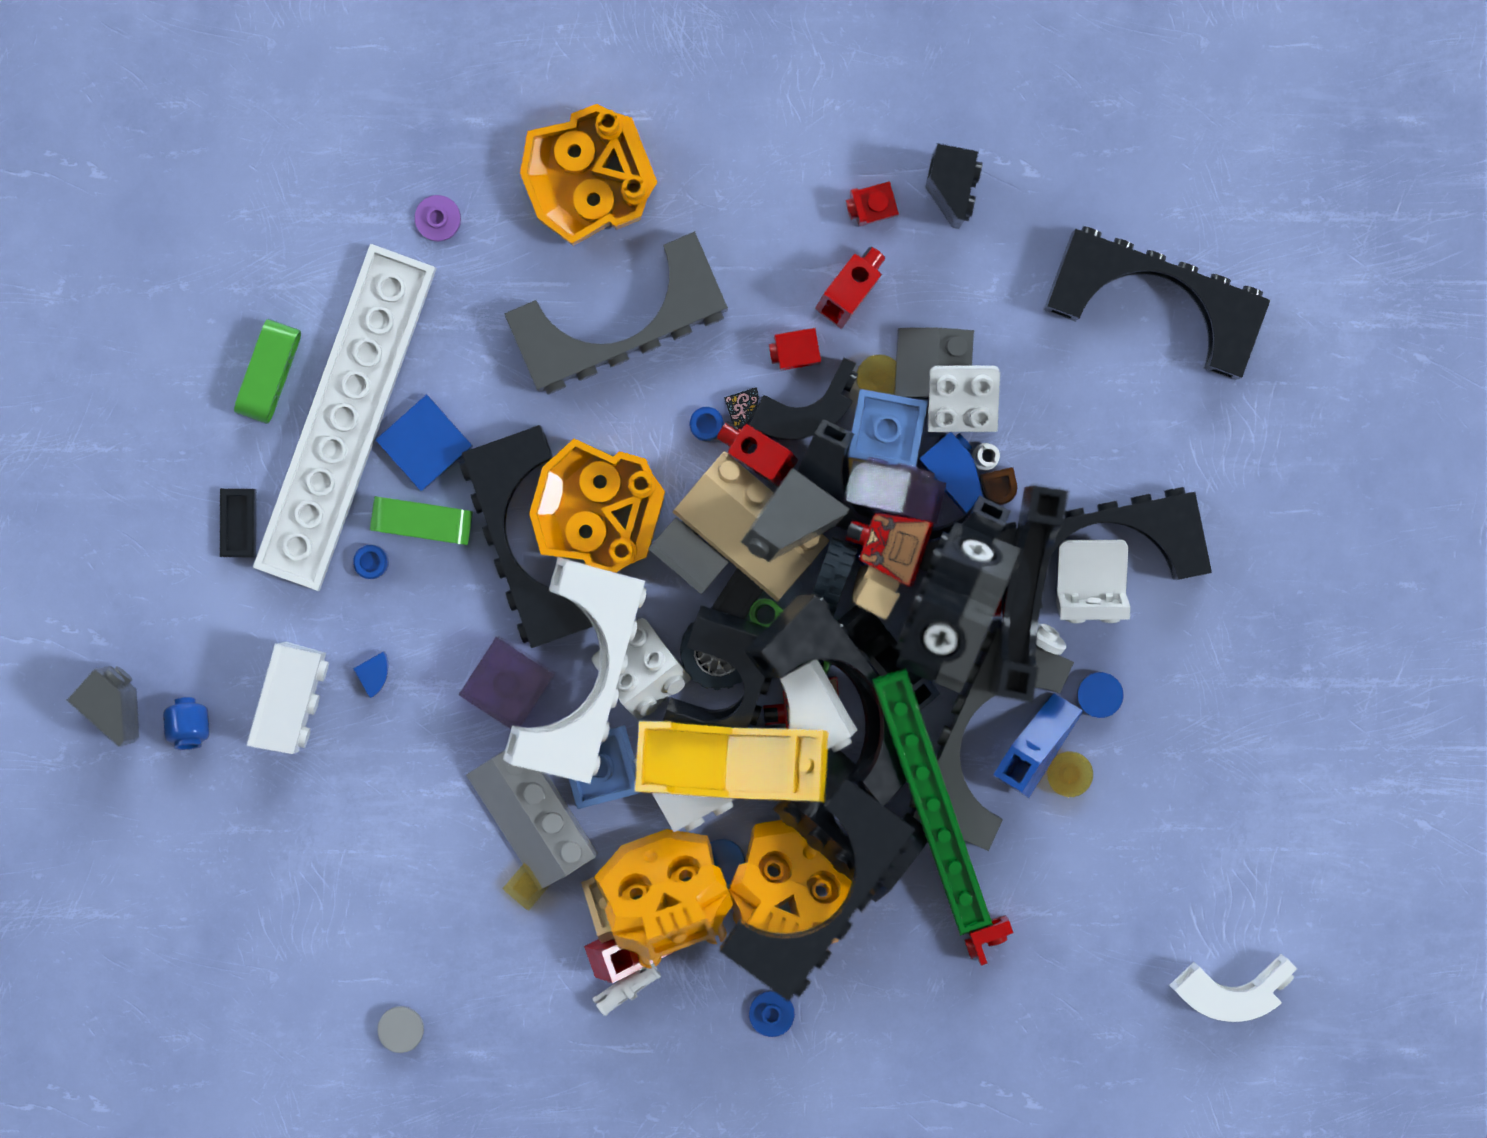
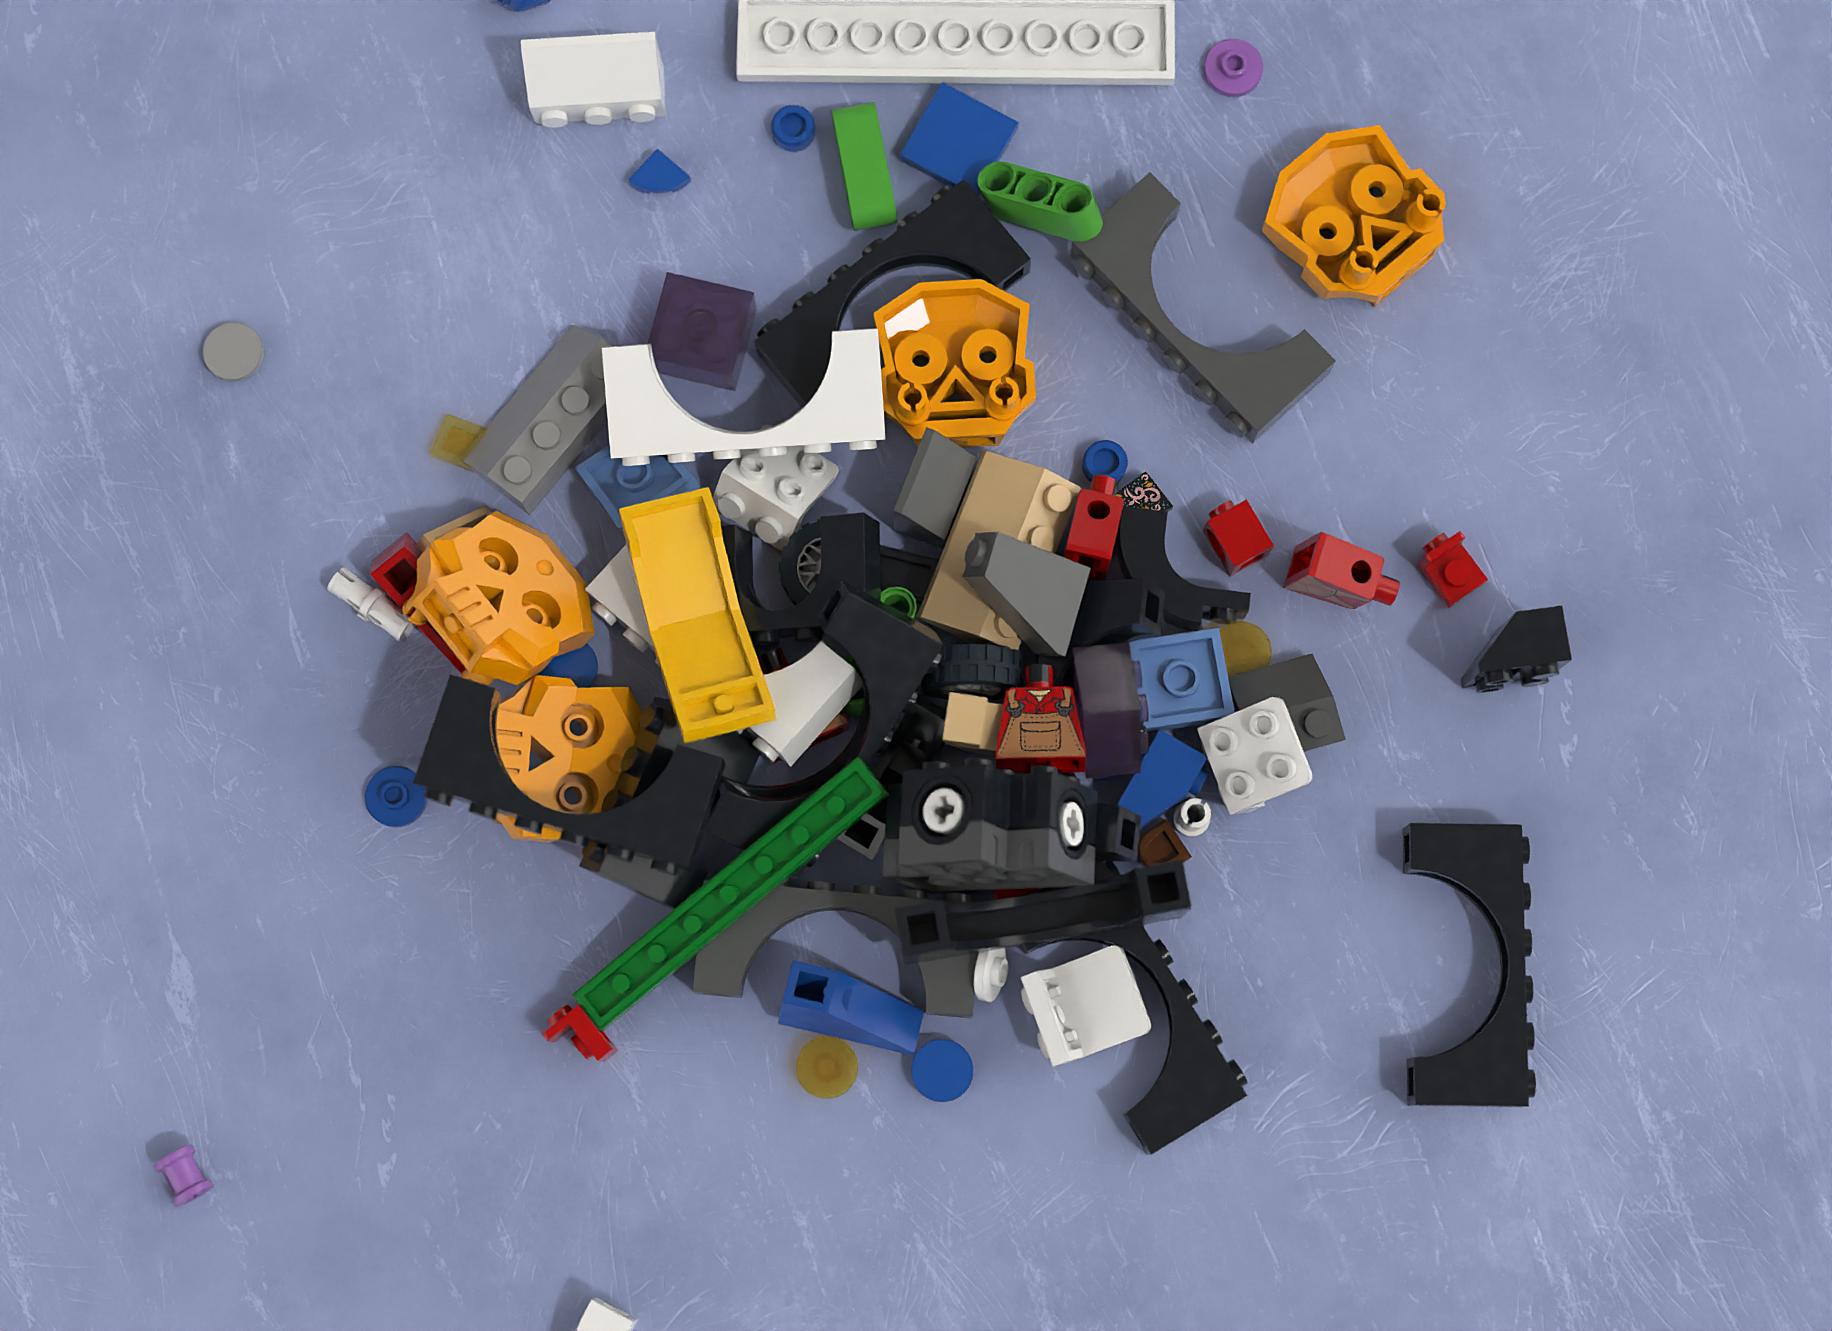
camera: 75 degrees right, 10 degrees down
none -> bright green beam [977,161,1103,242]

